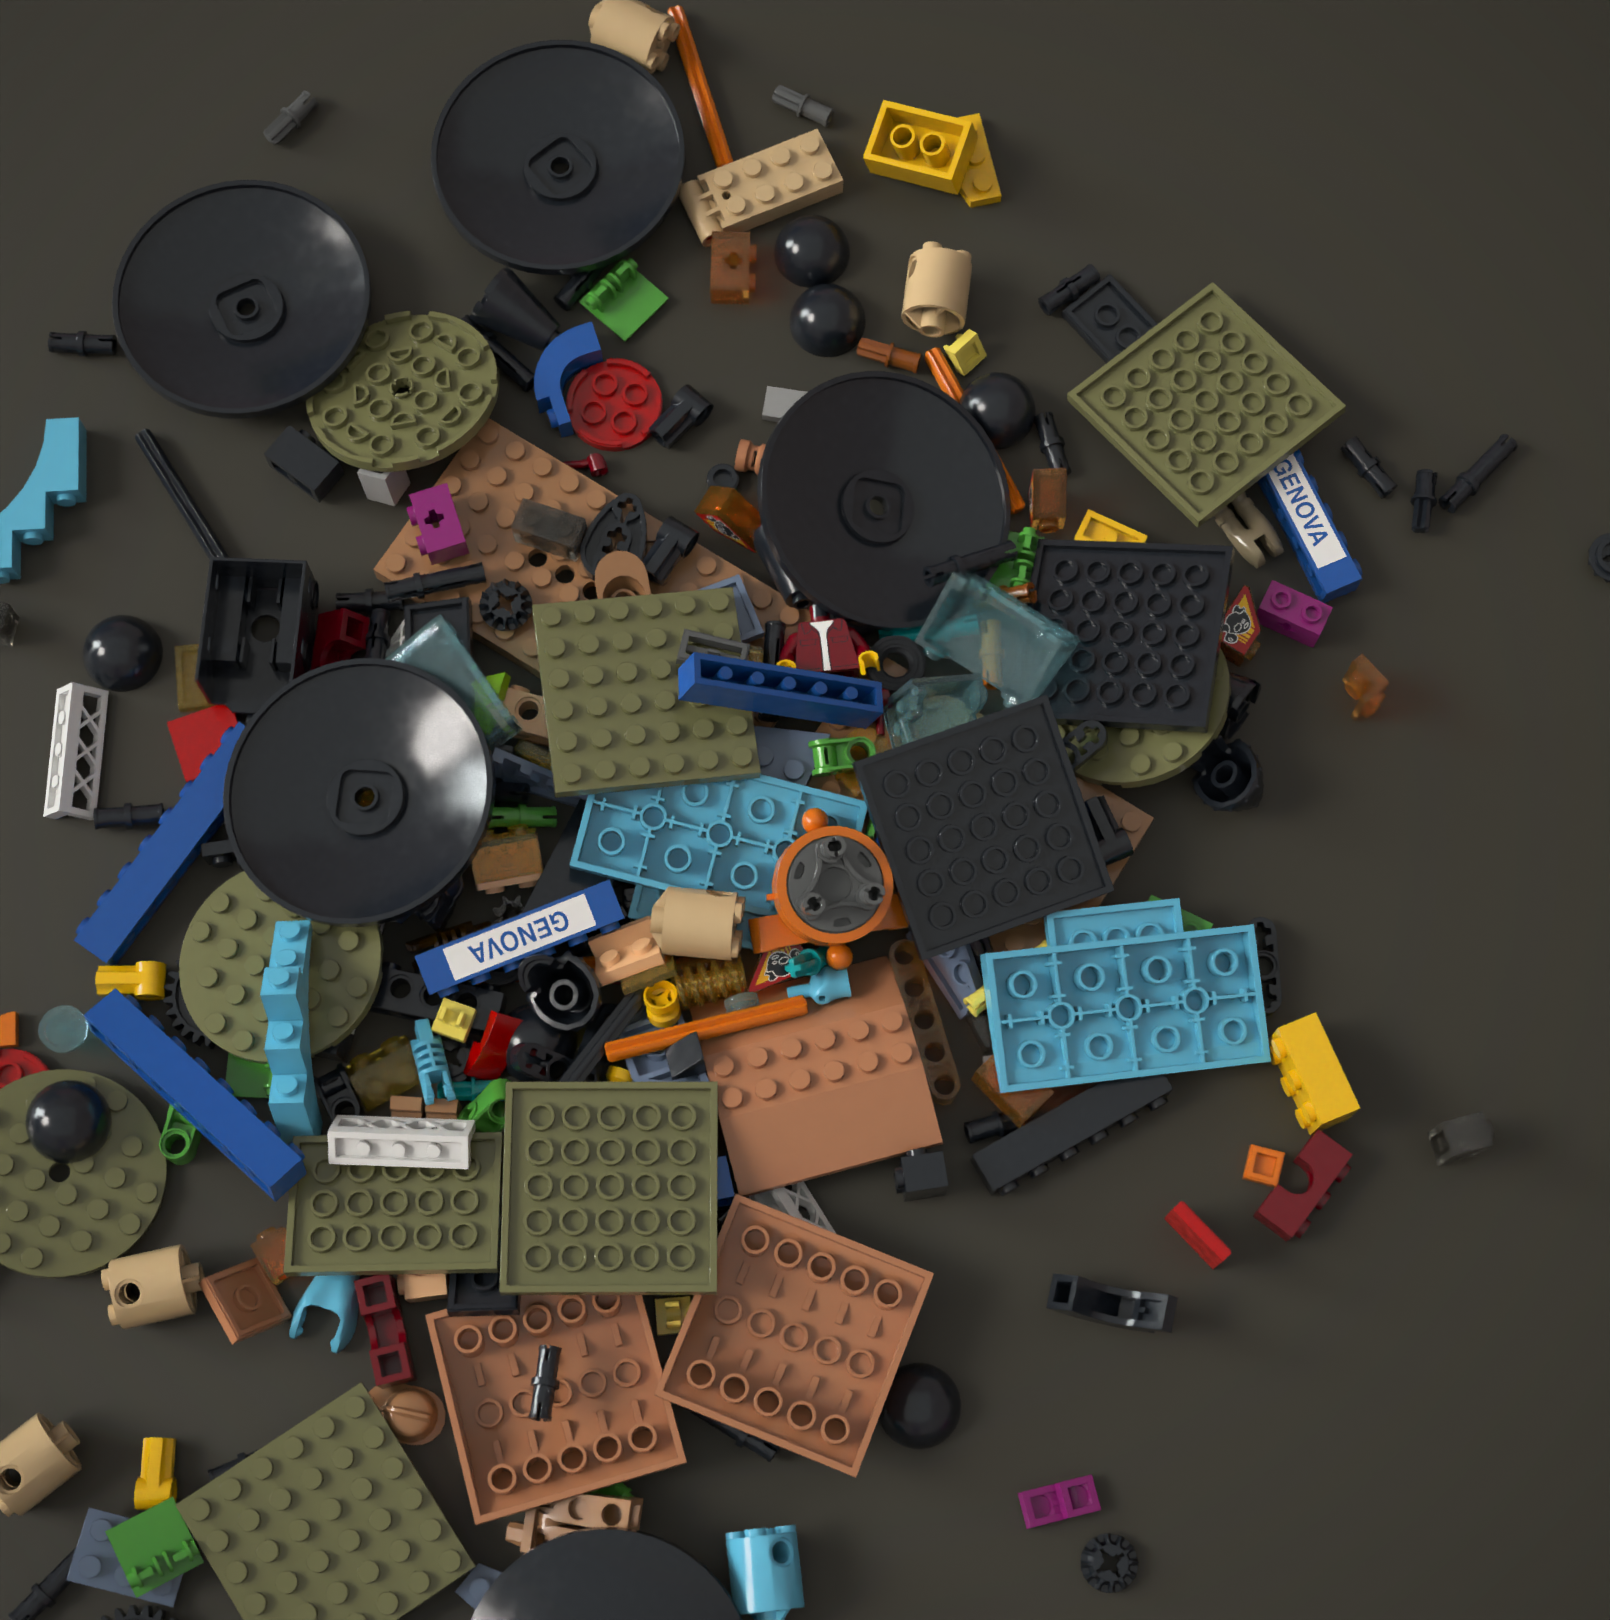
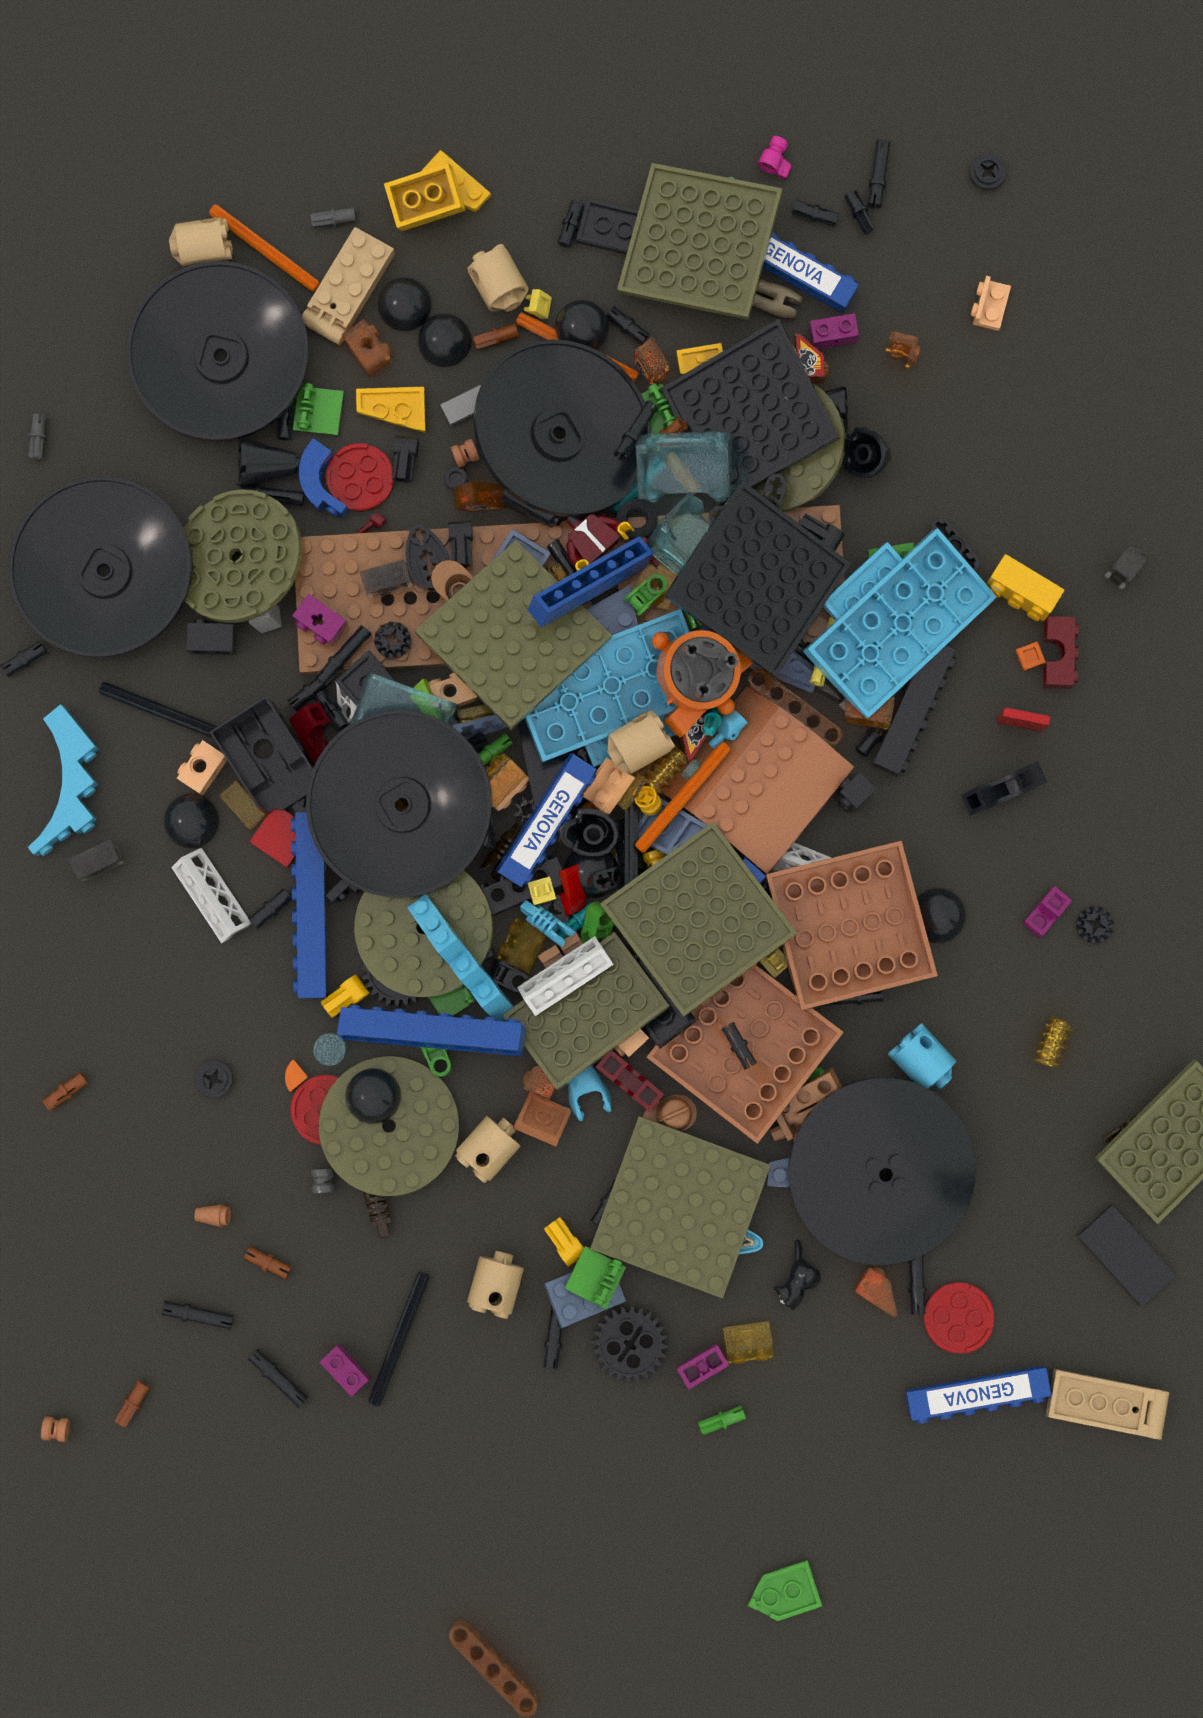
camera: 30 degrees left, 10 degrees up
black slope [665,1031,706,1081] -> none
dark grey tile [676,629,750,665] -> none
none -> light nougat brick [177,740,227,796]
none -> yellow wing [356,387,426,433]
none -> dark pink piece [757,136,792,180]
none -> light nougat bracket [970,276,1011,331]

